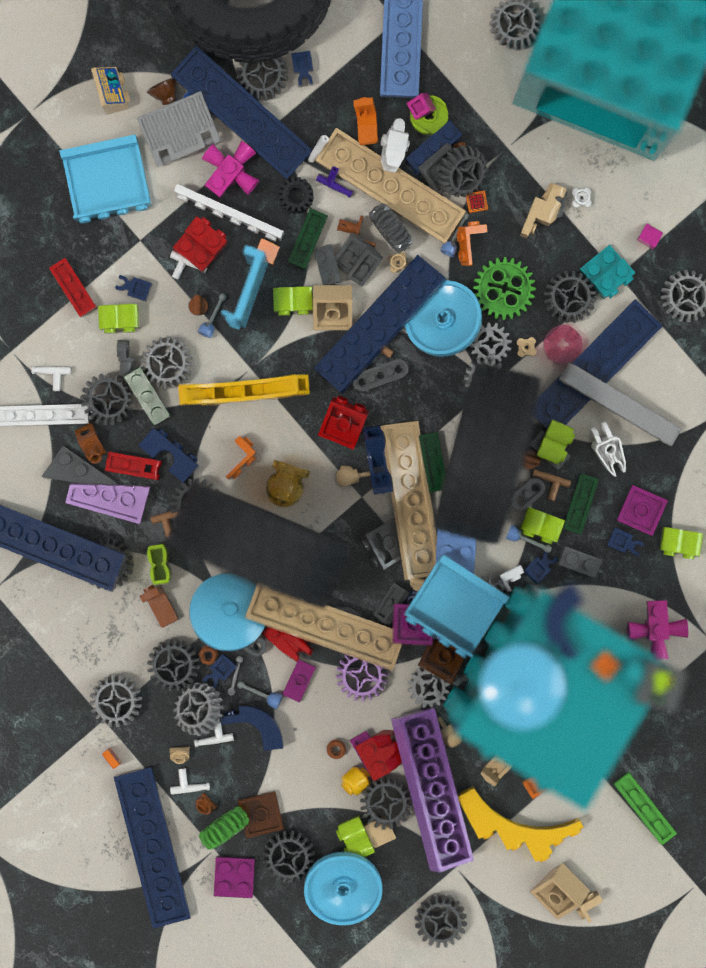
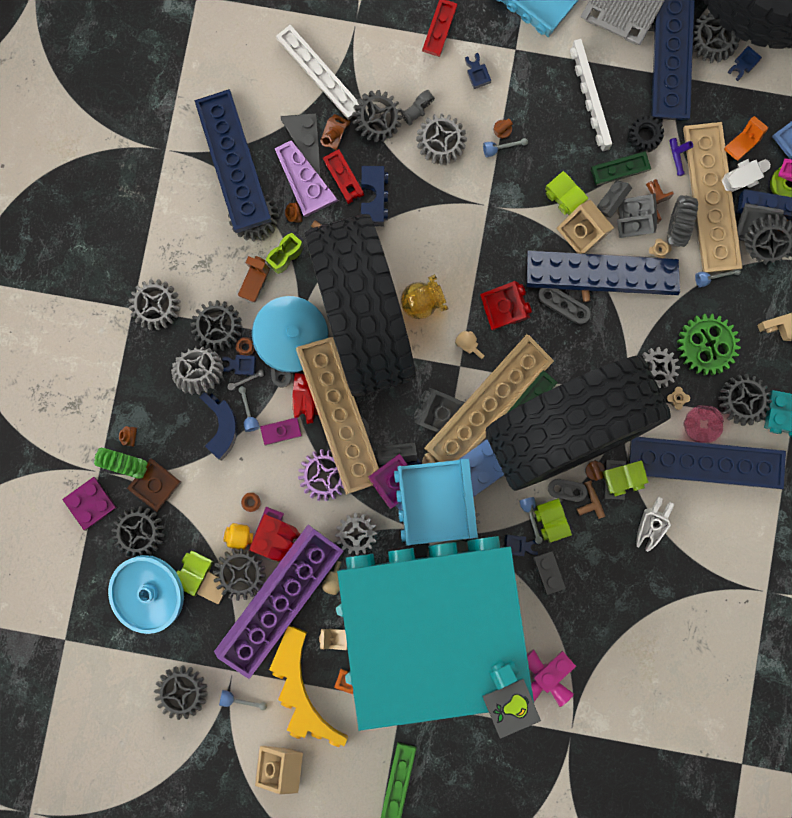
camera: 55 degrees right, 5 degrees down
white piece [31,366,71,391] -> none
lime brick [98,304,140,334] -> none
orange tile [102,748,122,769] -> none
dark blue plate [113,766,191,929] -> none
plate [123,366,170,426] -> none
white piece [170,251,208,280] -> none
tan plate [170,747,190,764] -> none
white piece [170,768,210,795] -> none
red plate [173,217,227,273] -> none
yellow arch [178,375,310,405] -> none
white piece [194,718,234,747] -> none
dark pink brick [202,141,259,198] -> none
medium azure panel [222,246,268,330] -> none
orange bracket [226,436,256,480] -> none
orange slope [257,238,280,265] -> none
white piece [308,135,329,162] -> none
dark blue arch [363,425,393,495] -> none
medium azure dish [405,280,482,357] -> none
reddish brown tile [418,639,465,684] -> none
orange bracket [457,221,487,266] -> none
tile [466,190,488,214] -> none
medium azure dish [480,644,565,729] -> none
white bracket [497,565,524,593] -> none
dark blue arch [544,583,584,660] -> none
light grey beam [559,363,681,447] -> none
dark green plate [562,473,599,535] -> none
tan bracket [577,891,603,923] -> none
orange tile [590,651,621,681] -> none
dark blue plate [607,528,644,557] -> none
magenta plate [616,485,668,536] -> none
lime brick [659,527,703,560] -> none
none -> hinge [219,690,267,710]
none -> dark orange plate [285,202,303,223]

